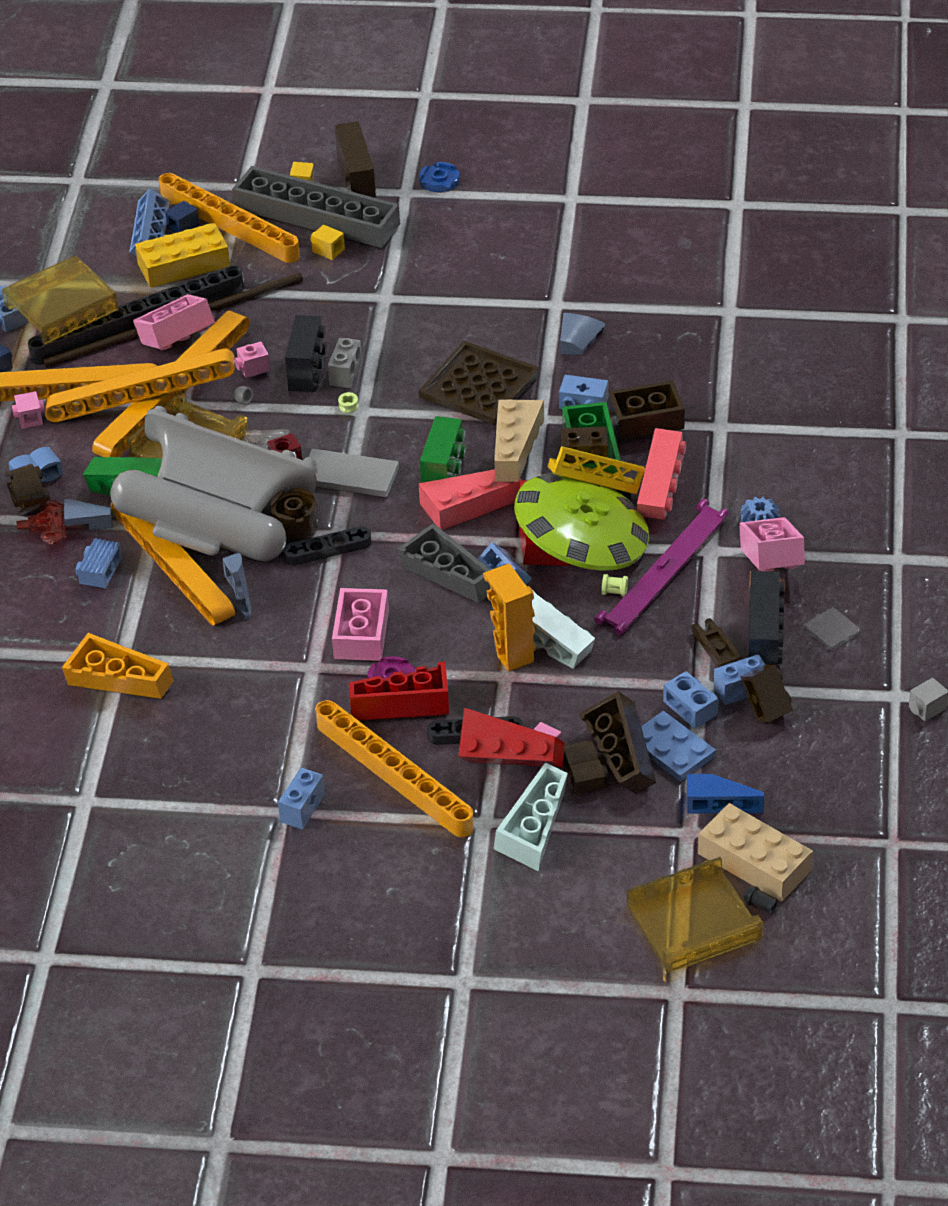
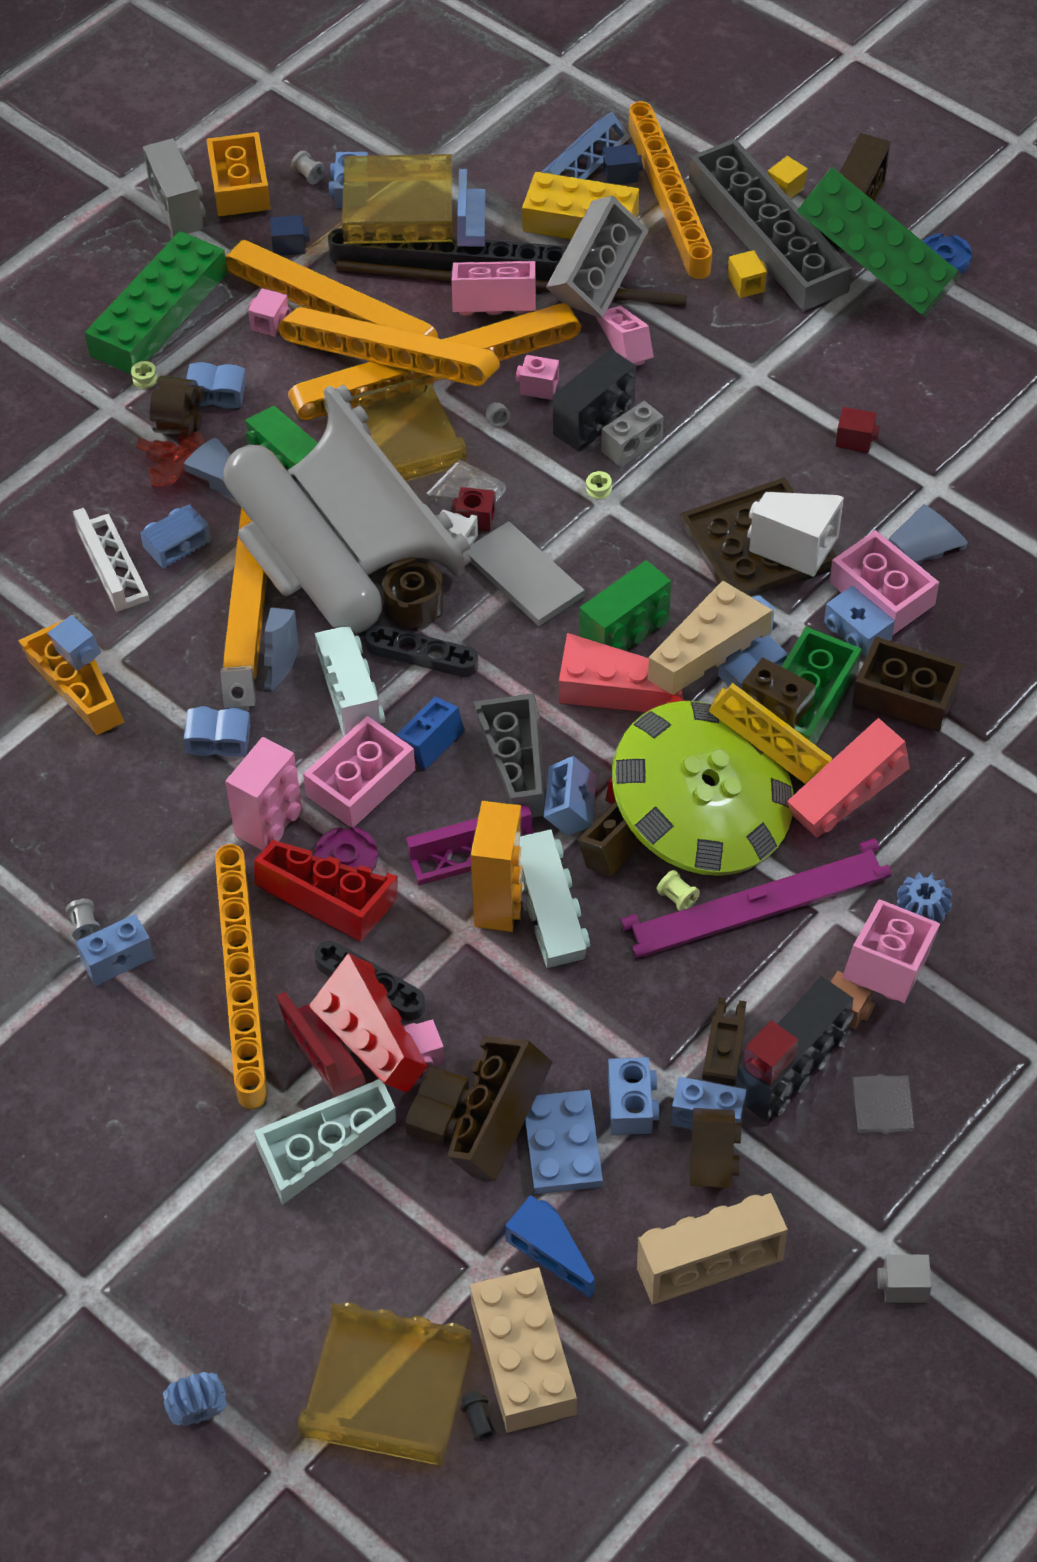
camera: 35 degrees right, 10 degrees up
none -> medium blue brick [48,615,101,671]
none -> light grey bush [66,898,101,941]
none -> white fence [73,508,150,612]
none -> medium blue gear [163,1372,227,1426]
none -> medium blue brick [183,706,251,757]
none -> light grey brick [220,665,256,711]
none -> bright pink brick [225,737,302,851]
none -> dark red fence [276,992,366,1097]
none -> light aqua wedge [315,627,385,737]
none -> blue hinge [396,696,465,770]
none -> magenta fence [406,804,534,886]
none -> medium blue fence [457,169,485,246]
none -> light grey slope [546,196,649,318]
none -> dark brown brick [578,802,643,876]
none -> bright pink slope [596,305,654,366]
none -> tan brick [637,1193,788,1305]
none -> medium blue brick [718,635,789,689]
none -> dark red brick [743,1020,798,1084]
none -> white slope [747,492,844,577]
none -> green brick [797,167,962,317]
none -> bright pink brick [830,530,939,635]
none -> dark red brick [835,407,880,453]

